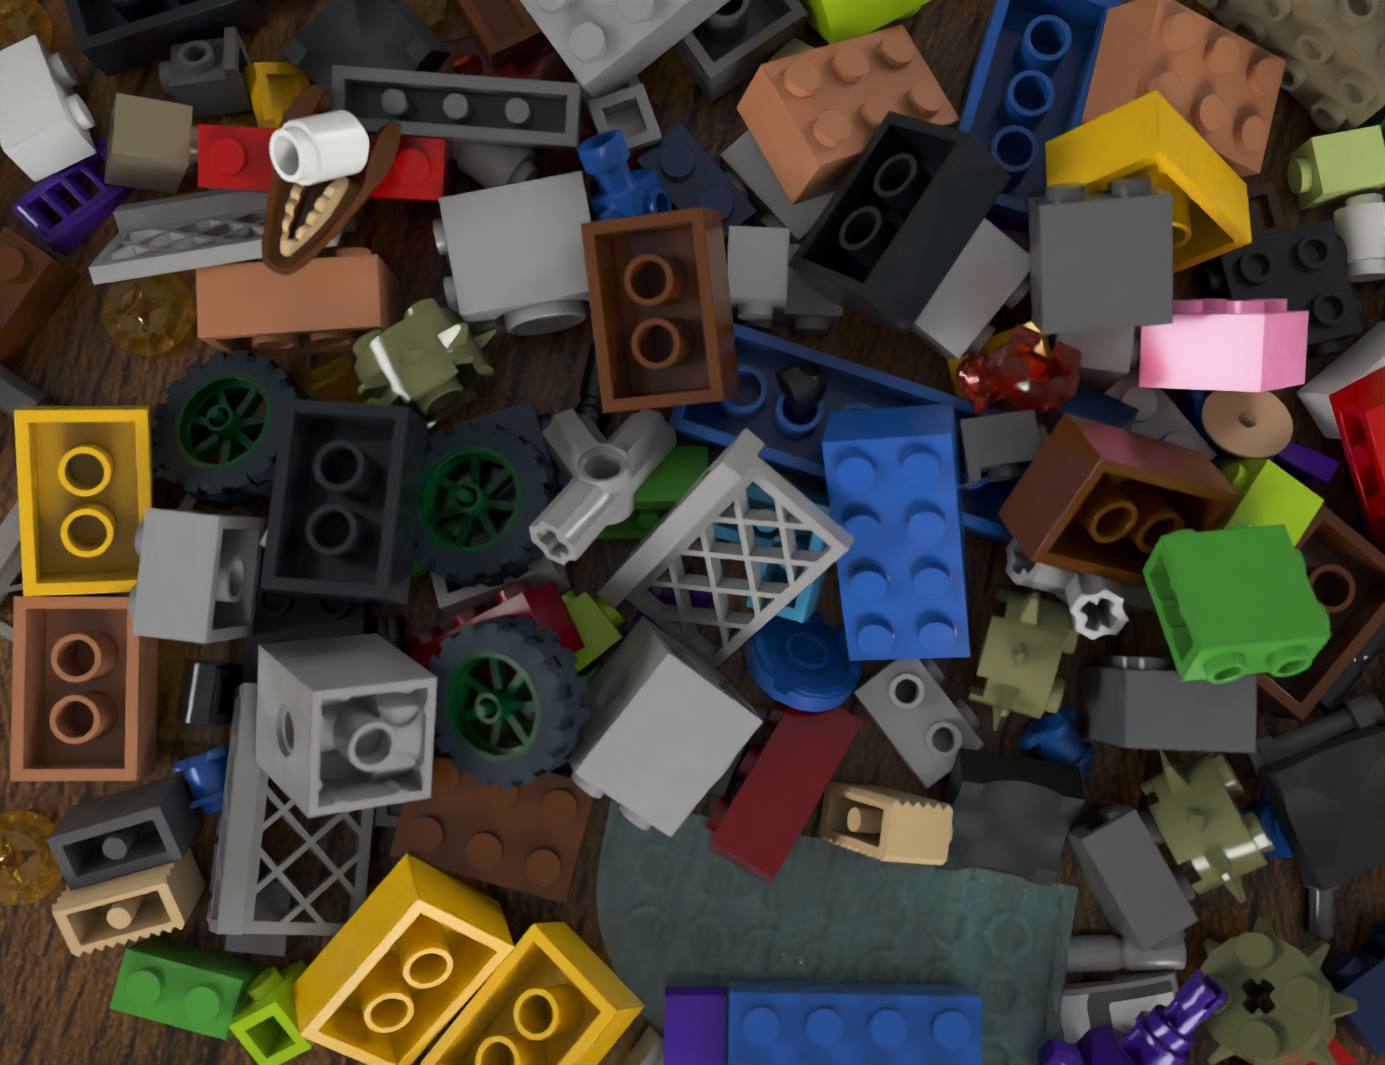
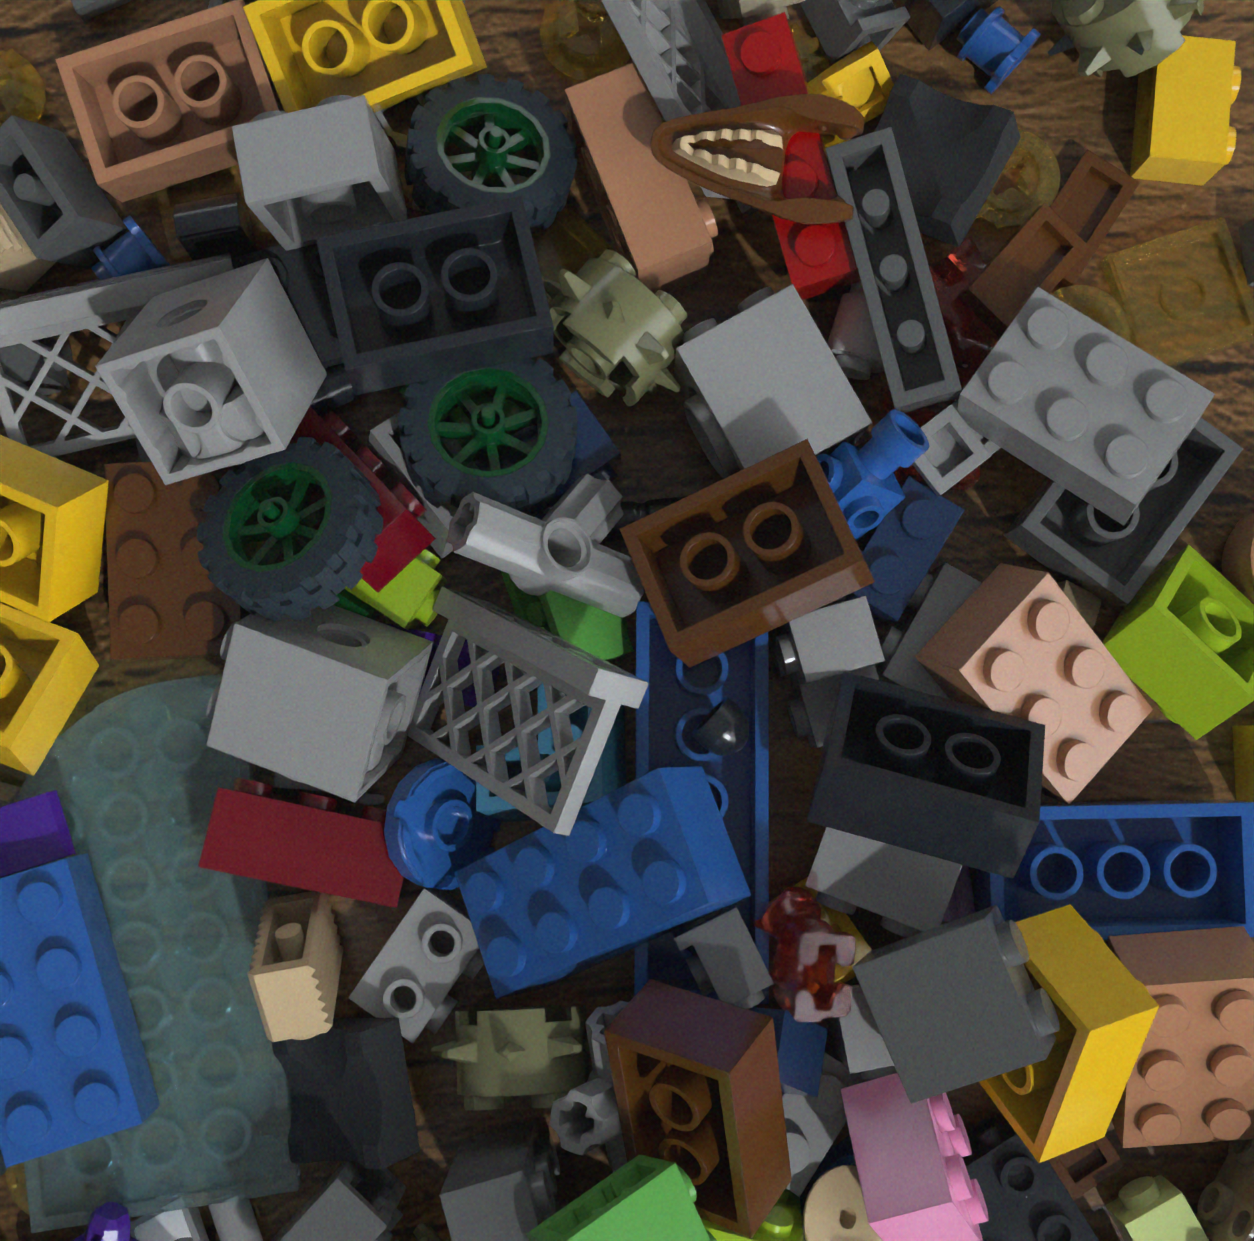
camera: 65 degrees right, 0 degrees up
white brick [270,110,369,185] -> none
blue brick [1016,704,1095,776] -> none

